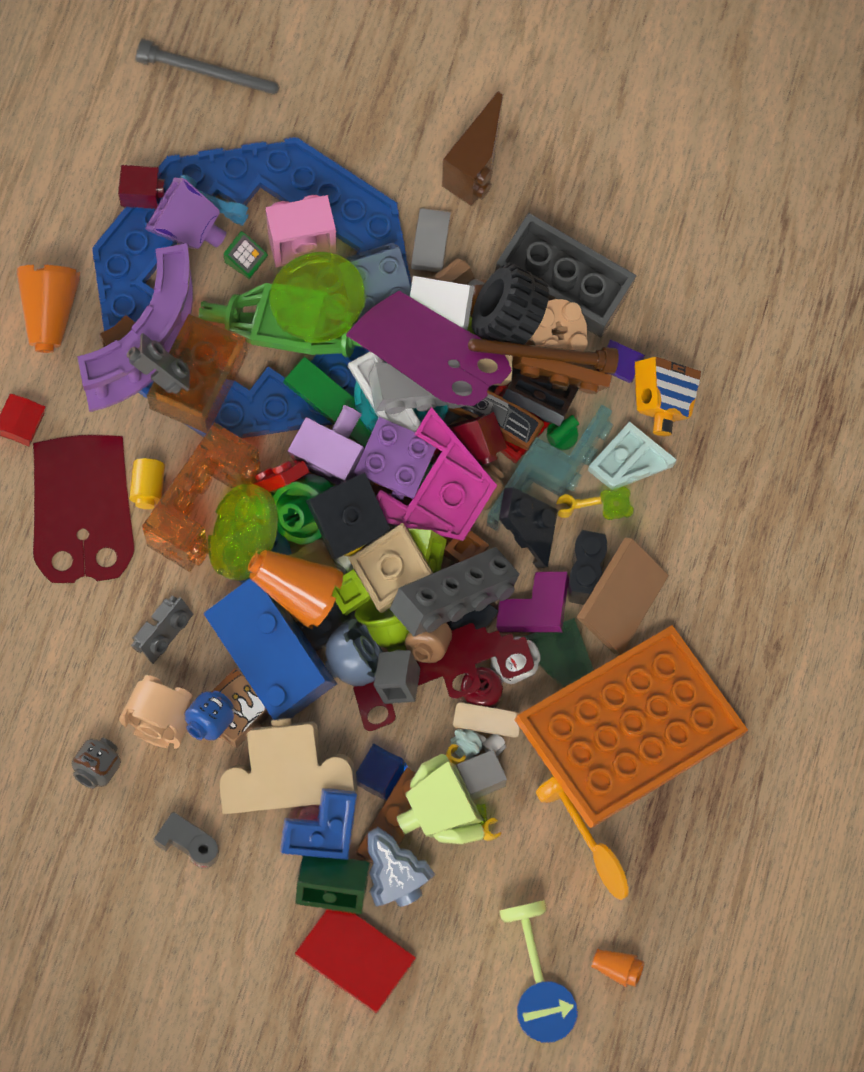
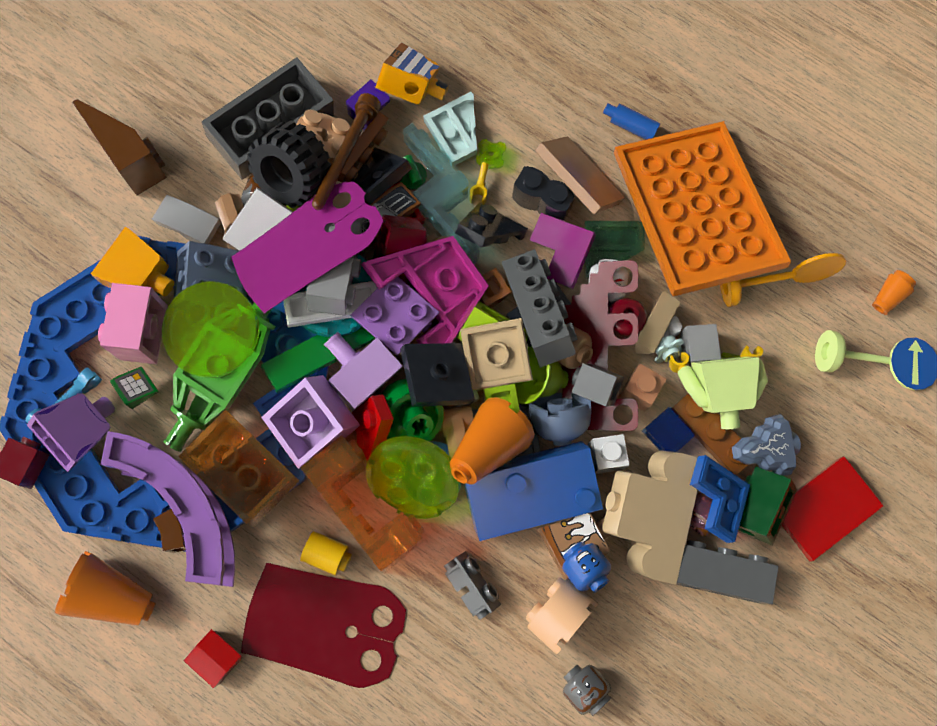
camera: 75 degrees left, 5 degrees up
dark grey hinge [126,333,190,394] -> none
dark grey leg [154,811,219,868] -> none
none -> light orange torso [91,226,174,297]
none -> lavender brick [261,375,360,469]
none -> white brick [587,434,629,474]
none -> blue cylinder [603,103,661,140]
none -> nougat brick [618,364,667,412]
none -> dark grey brick [676,540,779,605]

